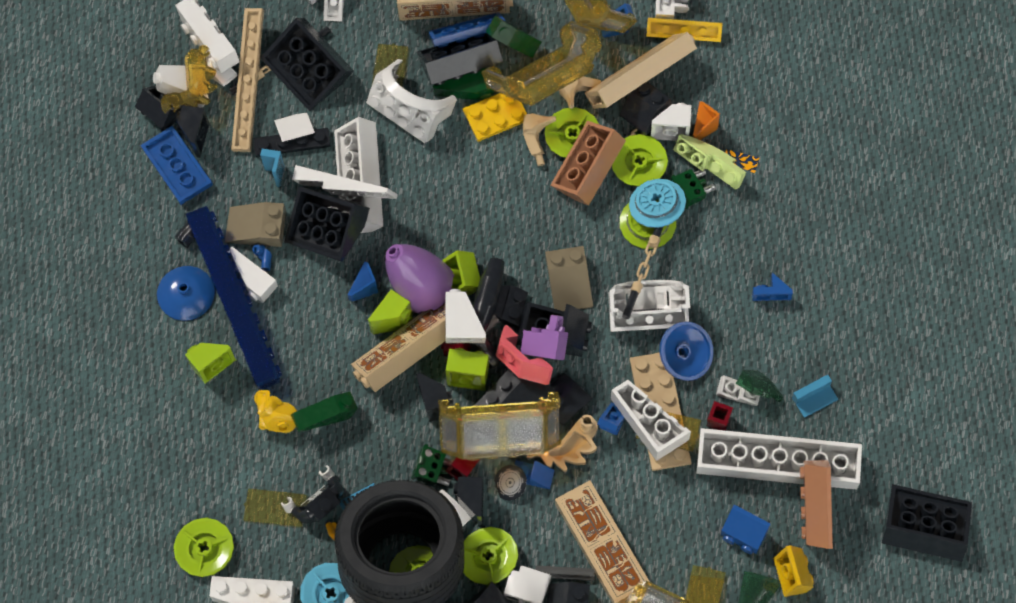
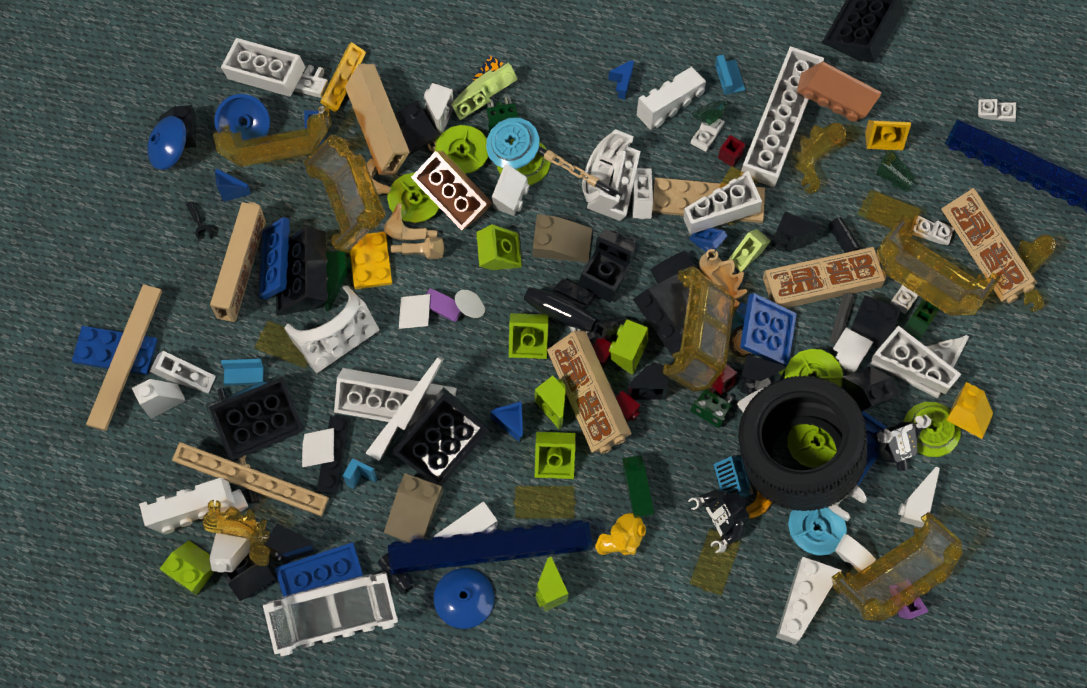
camera: 80 degrees left, 0 degrees up
lime piece [174,518,234,577] -> none
blue arm [252,244,272,271] -> none
medium lavender cylinder [385,244,455,314] -> none
white slope [445,289,486,343] -> none
dark green slope [486,15,542,58] -> none
coral slope [496,325,553,385] -> none
medium lavender hinge [521,315,568,360] -> none
blue dish [659,322,713,381] -> none
orange slope [693,101,720,140] -> none
blue slope [720,505,770,554] -> none
none -> lime slope [160,540,215,596]
none -> dark azure panel [221,359,264,386]
none -> clear windscreen [263,572,398,656]
none -> tan animal [391,237,444,259]
none -> white sticker [399,294,430,329]
none -> medium lavender slope [427,288,462,323]
none -> white sticker [455,290,485,318]
none -> lime slope [476,224,522,270]
none -> white slope [492,164,530,216]
none -> clear yellow piece [513,486,576,519]
none -> lime slope [534,432,575,479]
none -> dark red brick [616,391,640,424]
none -> white slope [632,168,653,219]
none -> white wedge [637,67,706,130]
none -> yellowish green slope [728,229,771,272]
none -> blue plate [740,293,797,367]
none -> black slope [772,212,820,252]
none -> clear yellow animal [792,123,847,194]
none -> black axle [828,217,861,253]

